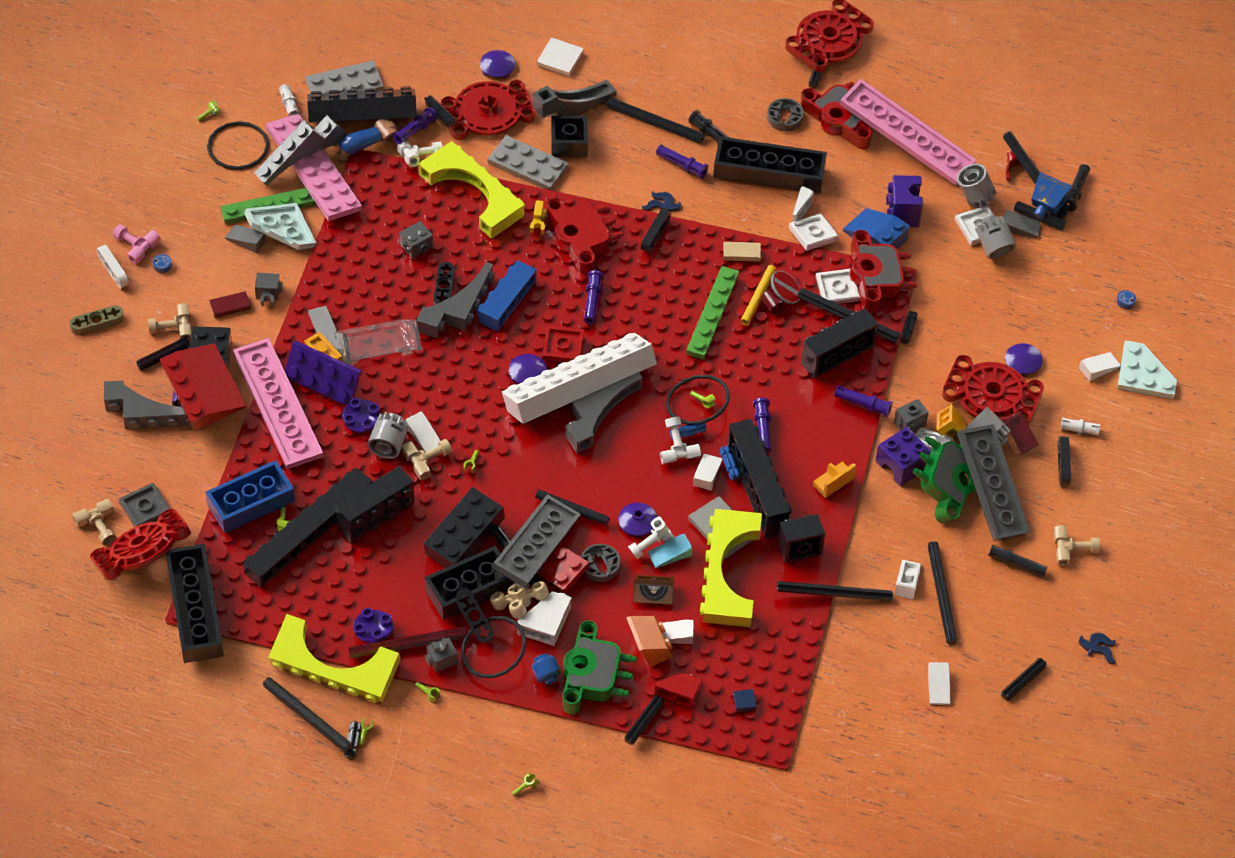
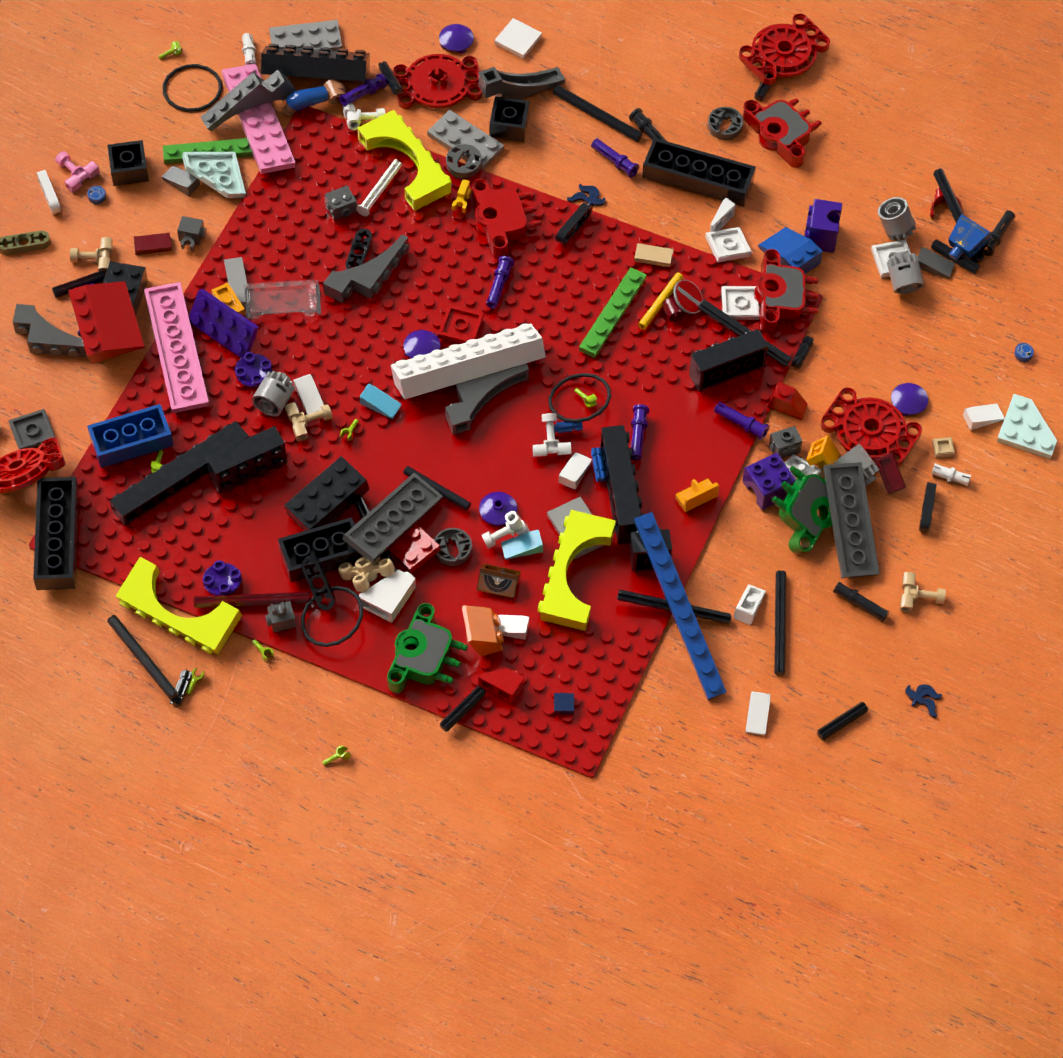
camera: 10 degrees right, 5 degrees up
blue brick [477,260,537,331] -> none
blue head [531,653,561,685] -> none
bright pink plate [839,79,976,185] -> none
none -> black brick [107,140,149,186]
none -> white axle [356,159,402,216]
none -> medium azure slope [360,384,402,419]
none -> dark grey piece [446,144,482,179]
none -> blue plate [634,512,726,700]
none -> red slope [767,382,807,420]
none -> tan tile [932,437,955,458]

